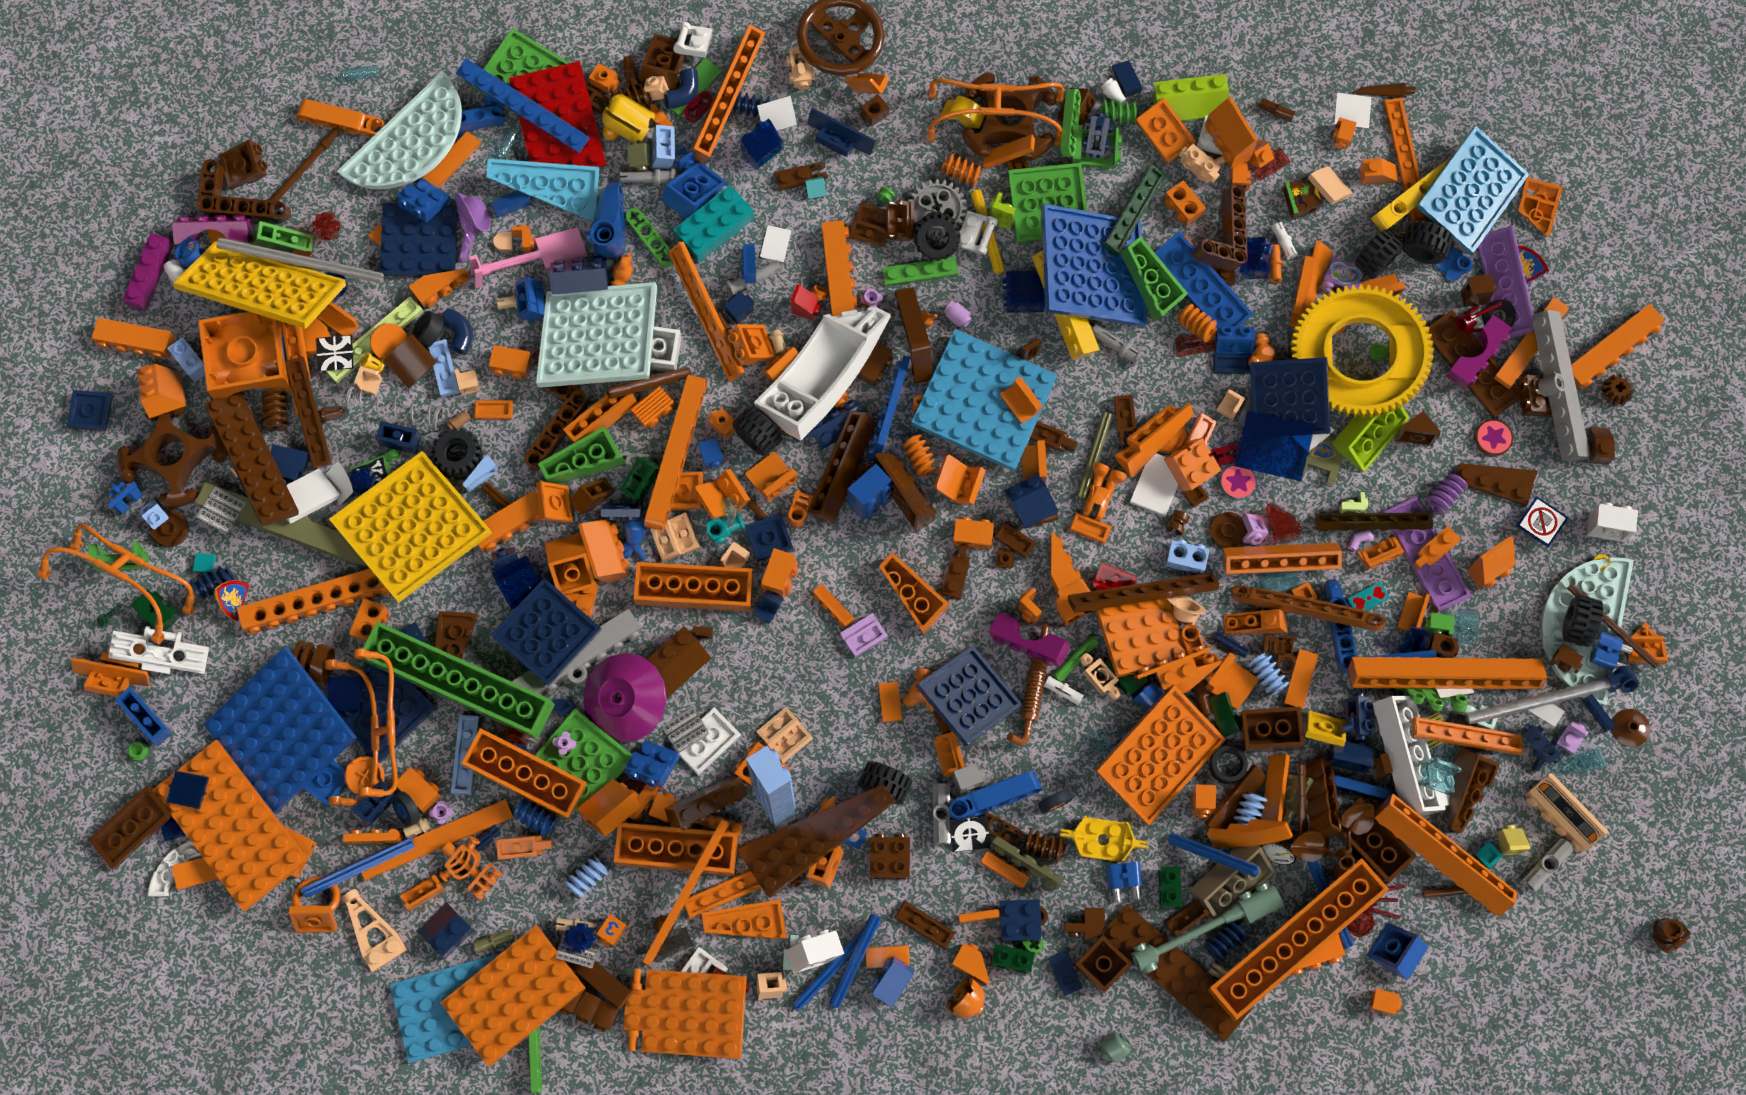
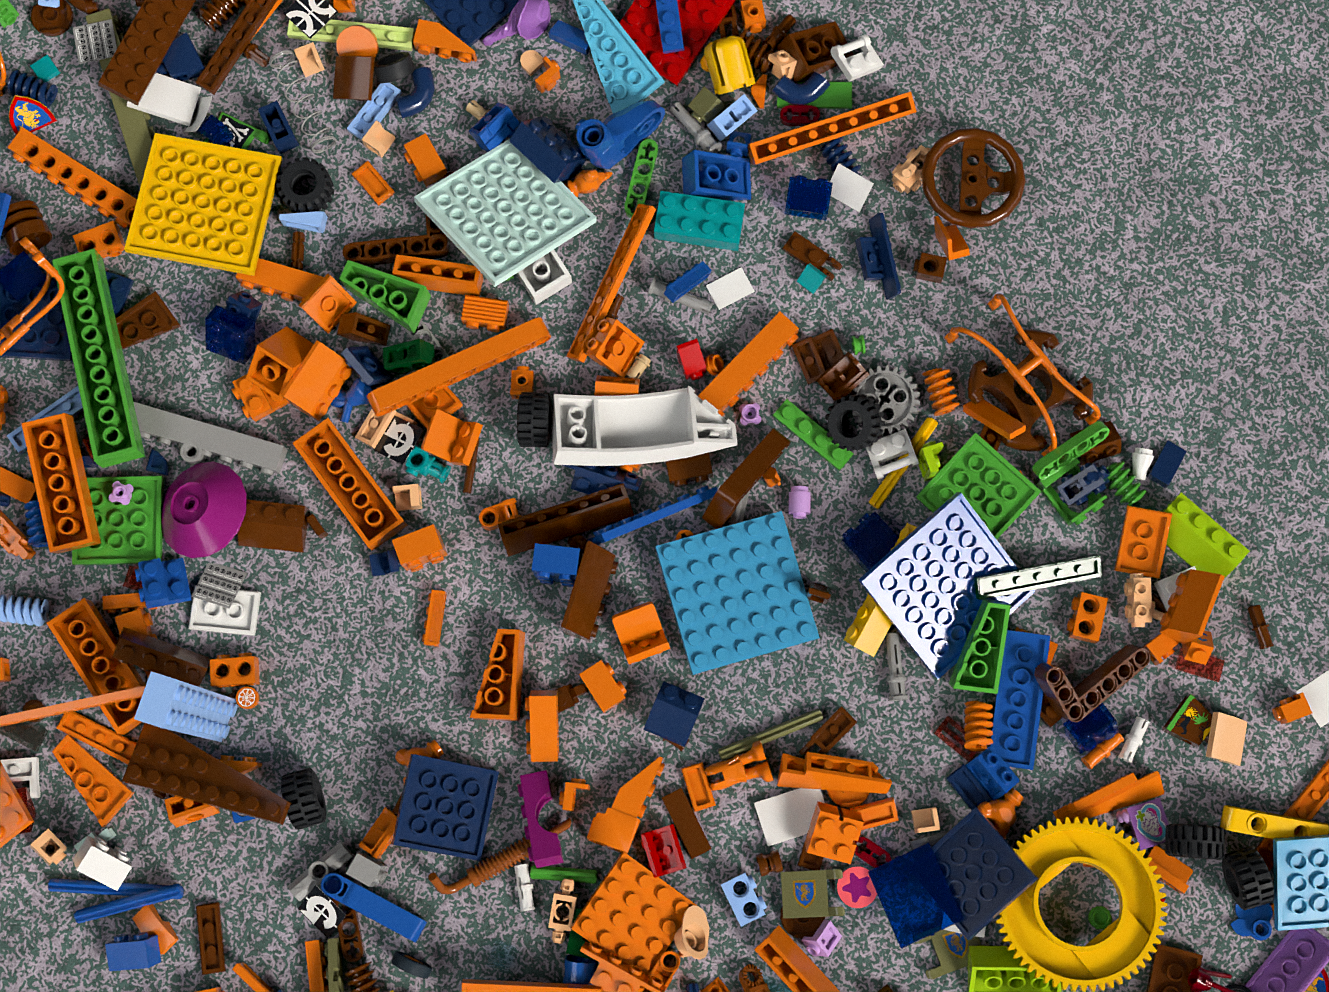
camera: 55 degrees right, 5 degrees up
yellow bush [359,352,385,374] -> none
medium nougat pin [446,410,471,431] -> none
bright pink piece [469,227,588,289] -> none
dark blue plate [490,578,602,686] -> none
orange brick [577,779,641,837] -> none
reddish brown axle [606,367,691,399] -> none
blue brick [698,437,724,470] -> none
clear light blue bar [723,498,738,528] -> none
dark blue brick [724,292,754,324] -> none
orange bracket [745,452,798,503] -> none
dark blue plate [745,513,794,562] -> none
light nougat slope [756,707,813,763] -> none
lavender plate [840,613,888,658] -> none
reddish brown brick [870,834,910,880] -> none
orange tile [878,682,902,723] -> none
orange piece [903,434,940,477] -> none
yellow brick [940,96,985,128] -> none
reddish brown plate [994,522,1037,560] -> none
reddish brown plate [995,549,1015,569] -> none
orange panel [1000,376,1042,424] -> none
orange panel [1021,440,1047,482] -> none
reddish brown hinge [1029,421,1078,453] -> none
reddish brown plate [1068,572,1220,613] -> none
clear red slope [1265,503,1302,544] -> none
orange slope [1359,158,1398,185] -> none
reddish brown brick [1460,274,1496,307] -> none
none -> sticker [374,415,424,465]
none -> orange brick [525,690,559,762]
none -> reddish brown tile [662,788,712,859]
none -> olive flag [781,869,845,918]

